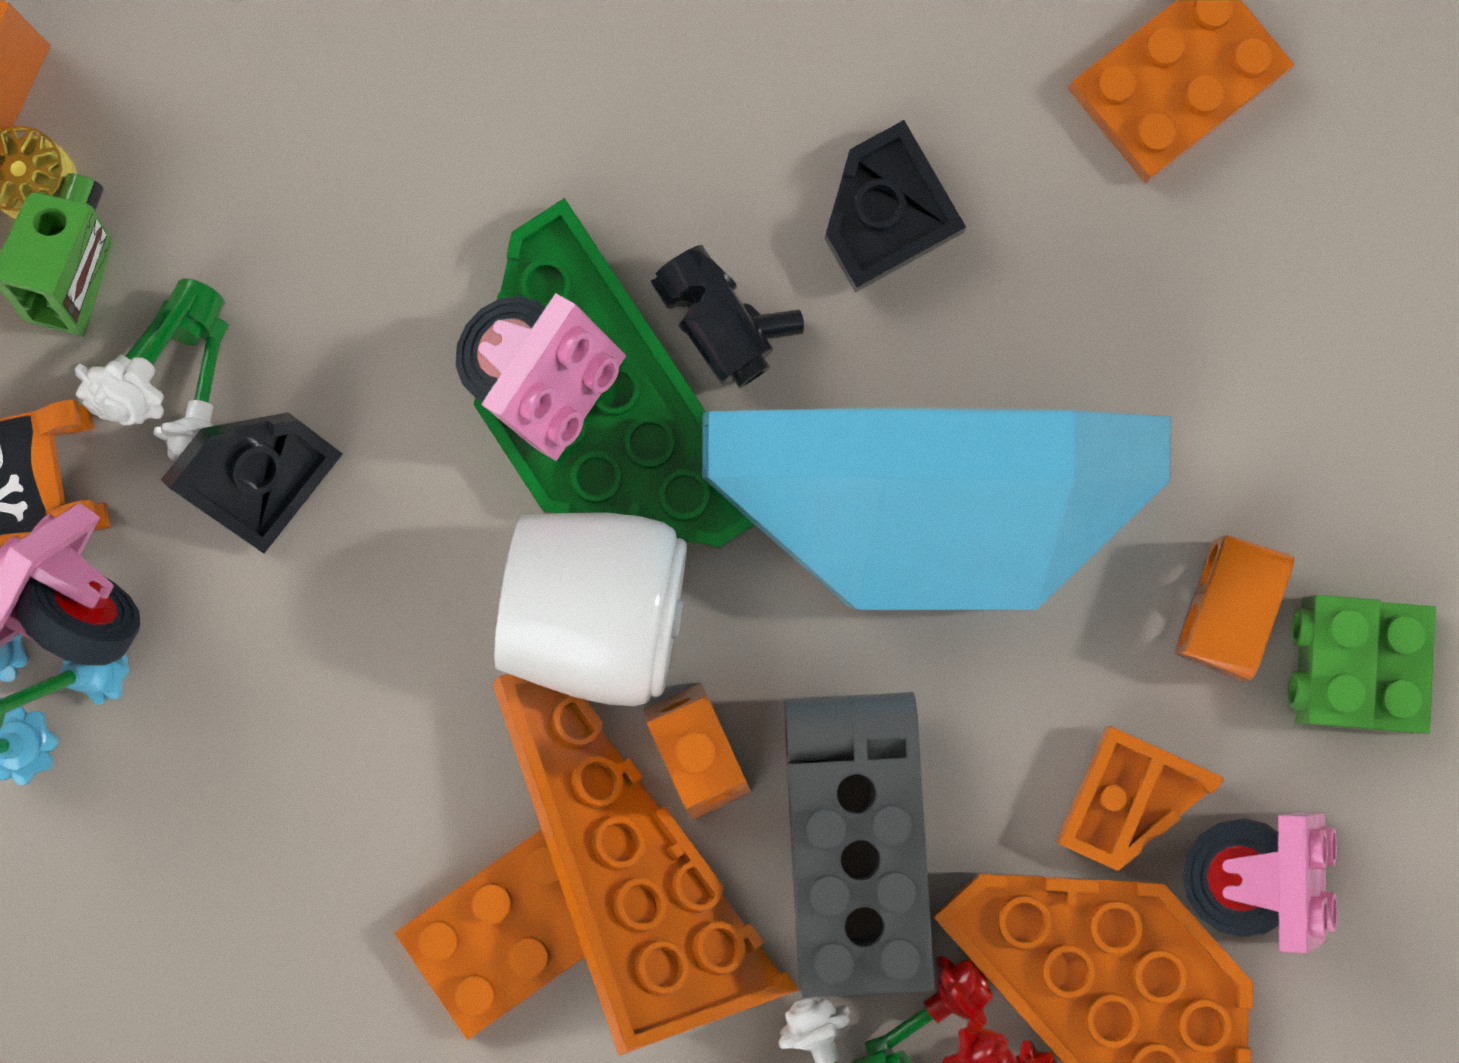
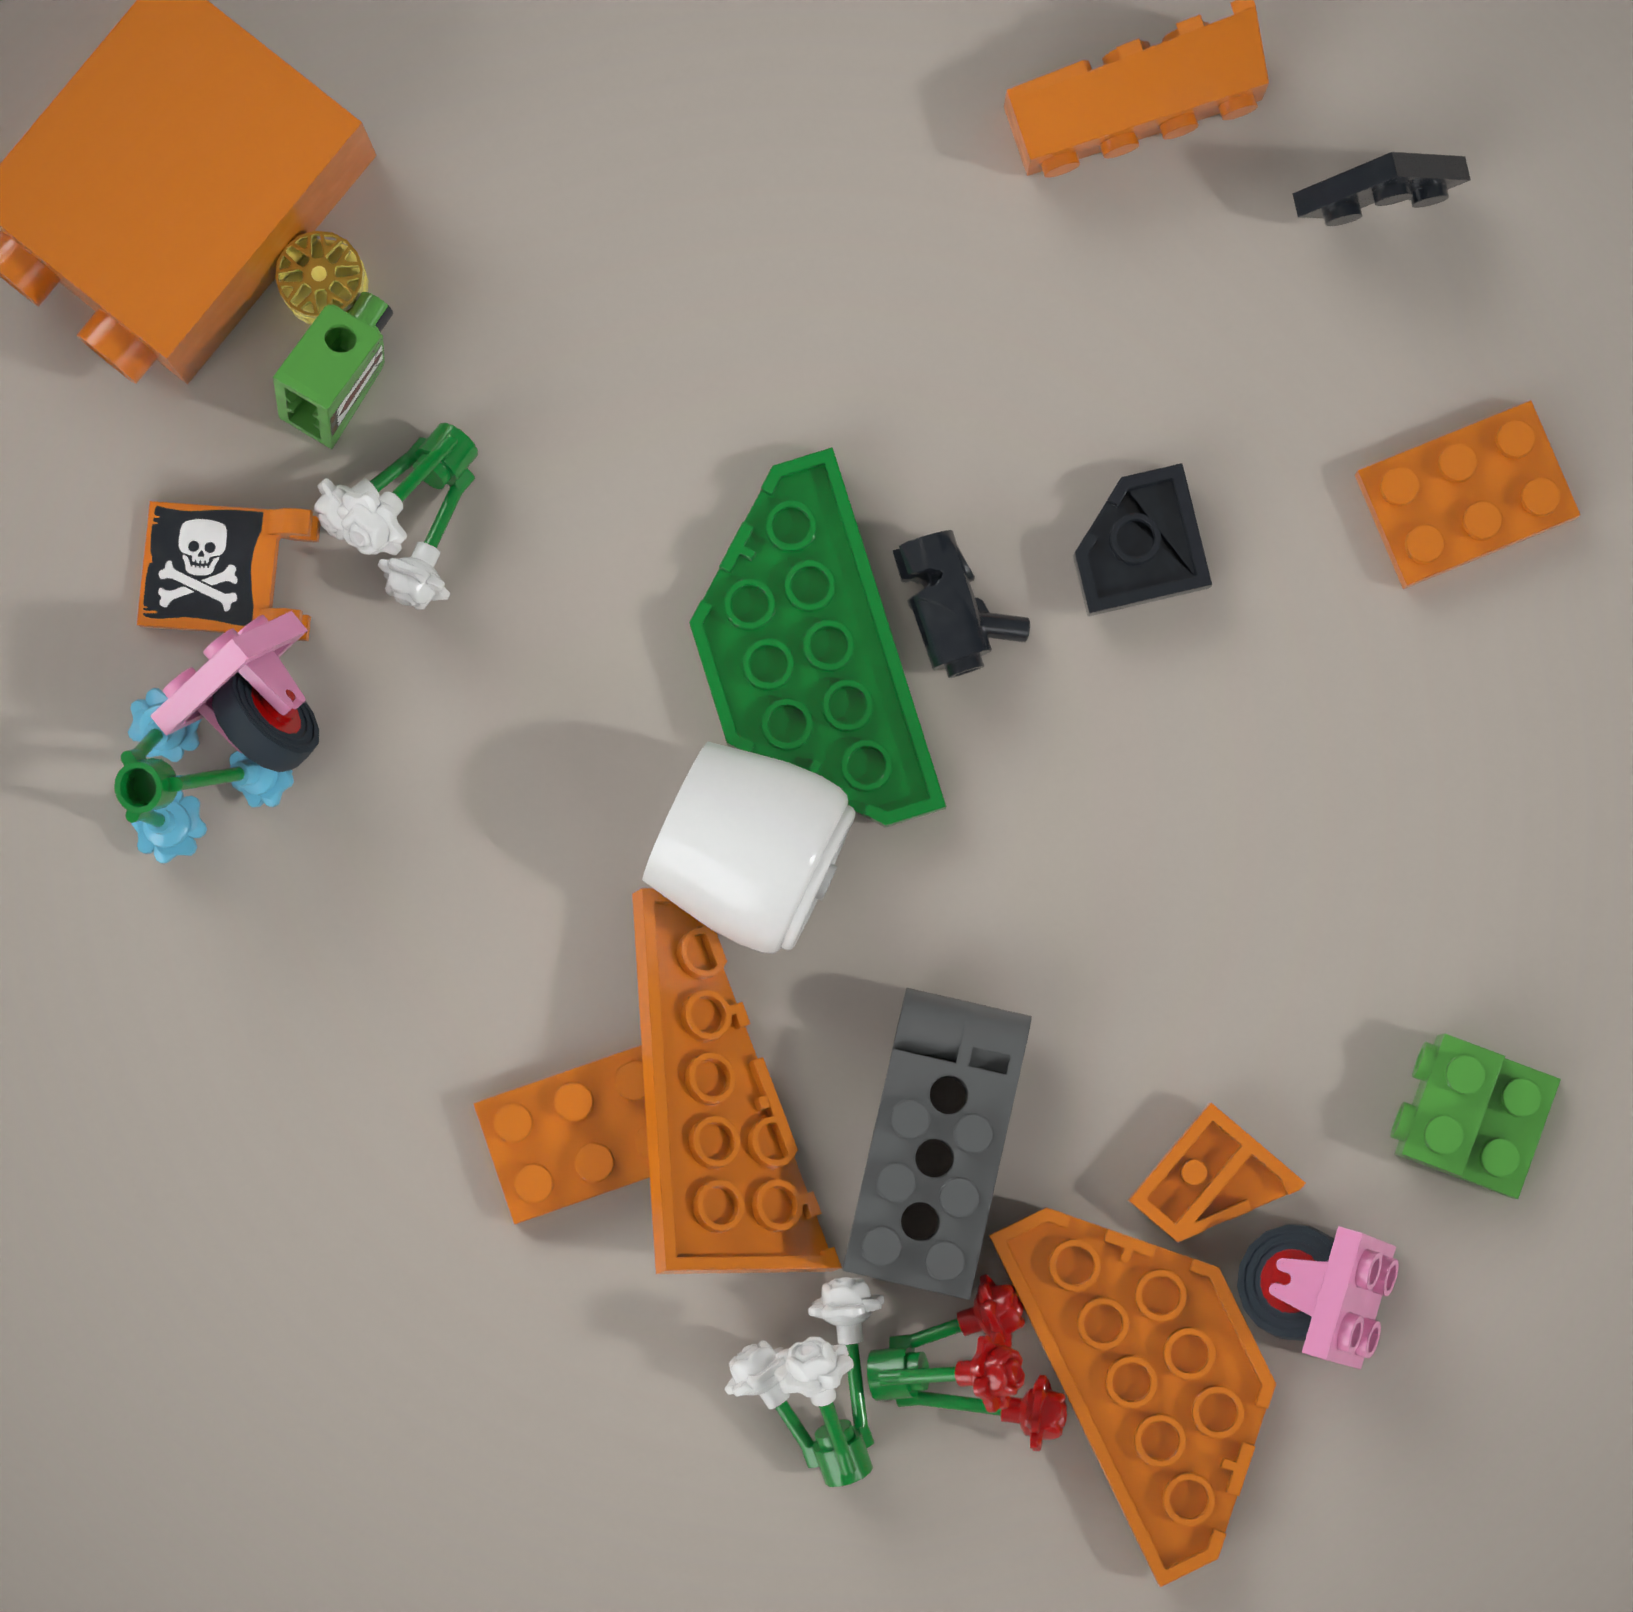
camera: 20 degrees right, 0 degrees up
black plate [161,412,343,554] -> none
bright pink plate [455,294,626,461] -> none
orange torso [643,683,751,820] -> none
medium azure panel [702,408,1171,610] -> none
orange piece [1175,535,1295,682] -> none

